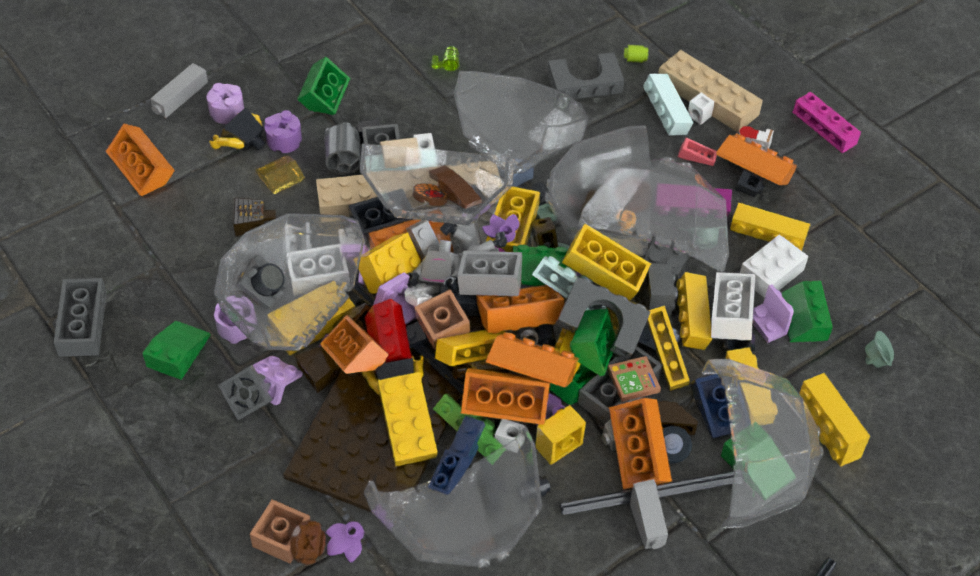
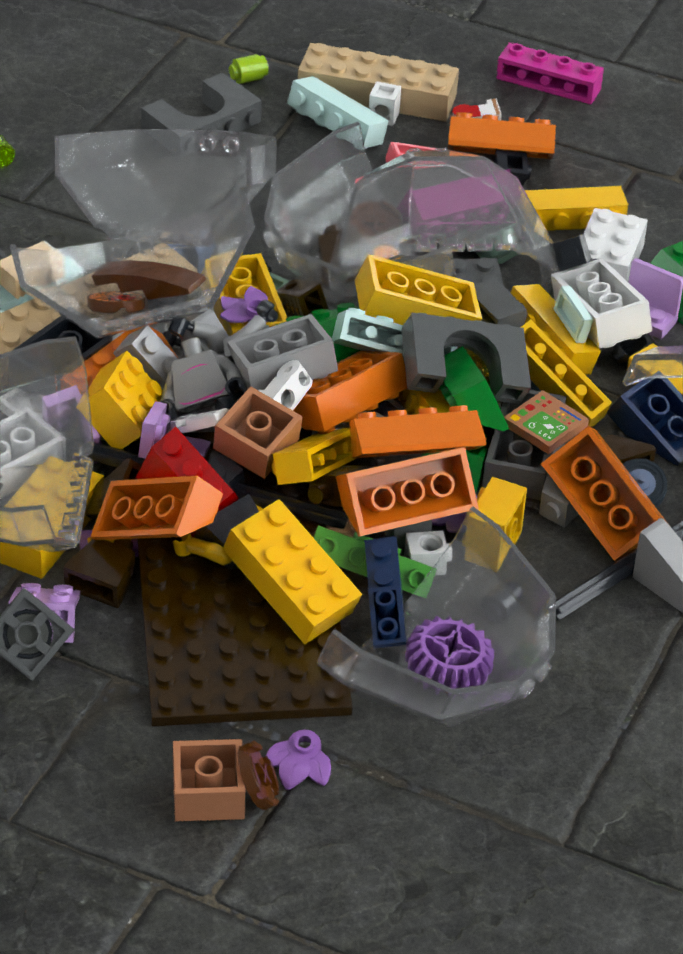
camera: 30 degrees left, 10 degrees down
none -> white leg [258,360,313,411]
none -> medium lavender gear [405,615,494,697]
none -> black brick [553,234,592,271]
none -> light aqua tile [553,286,594,343]

